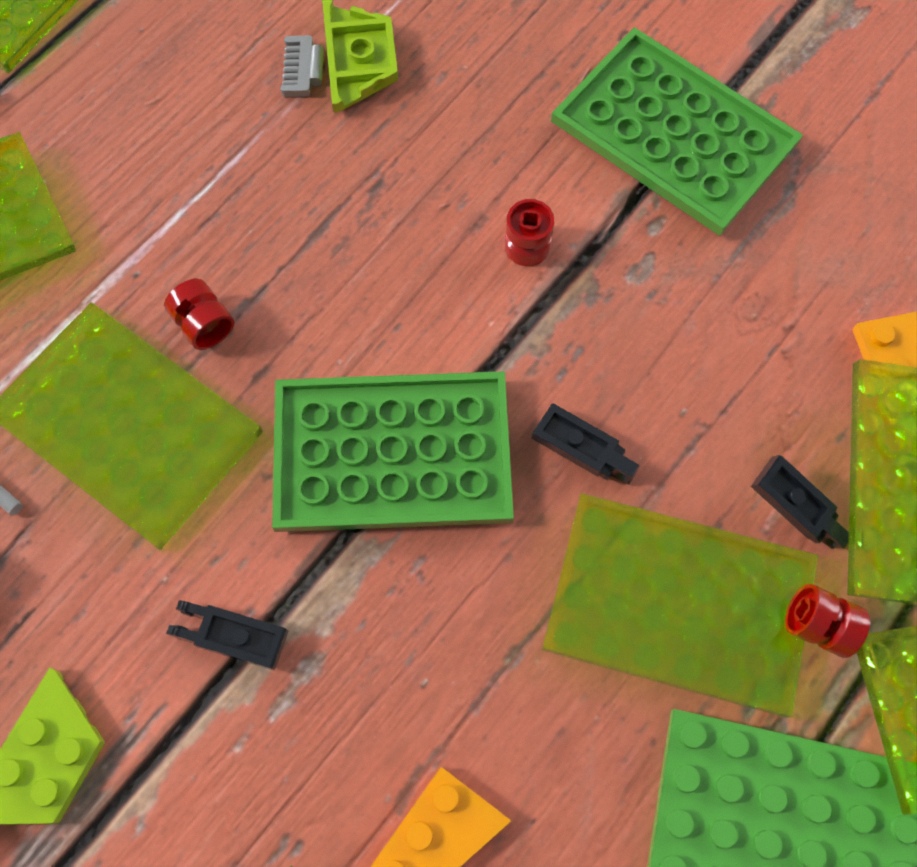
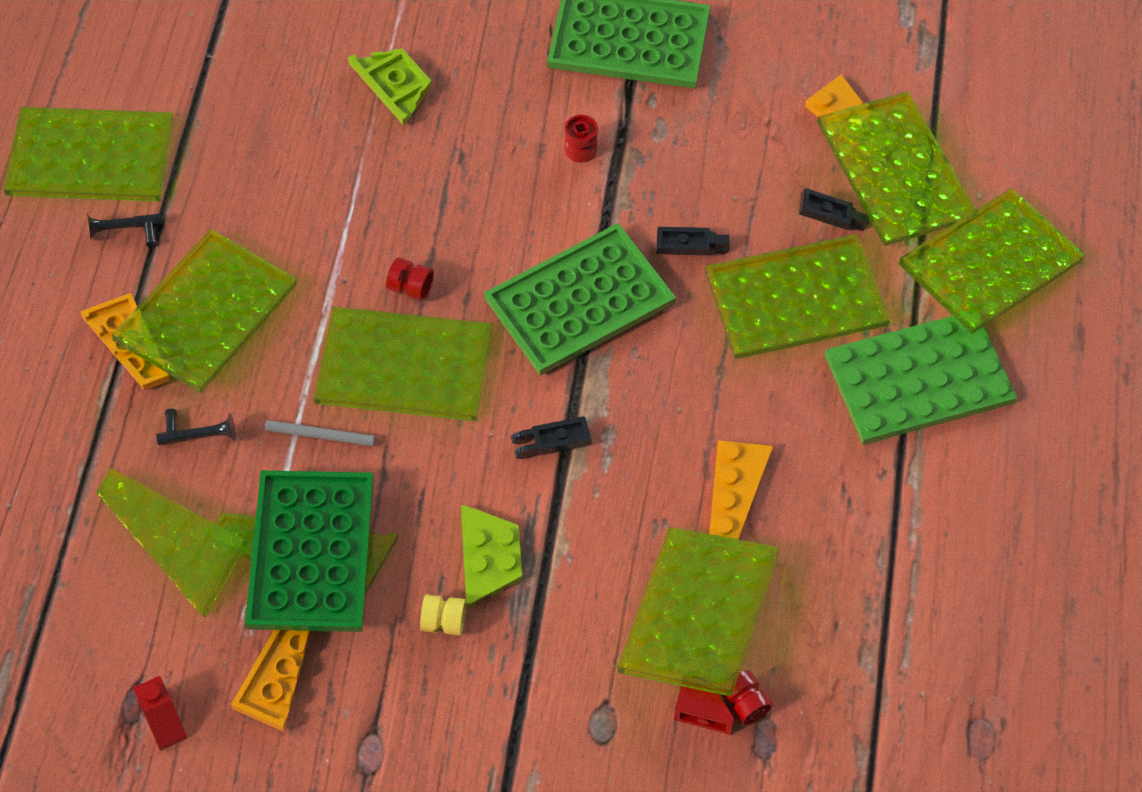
camera: 30 degrees left, 10 degrees down
light grey piece [280,35,324,97] -> none
red wheel [785,584,870,658] -> none

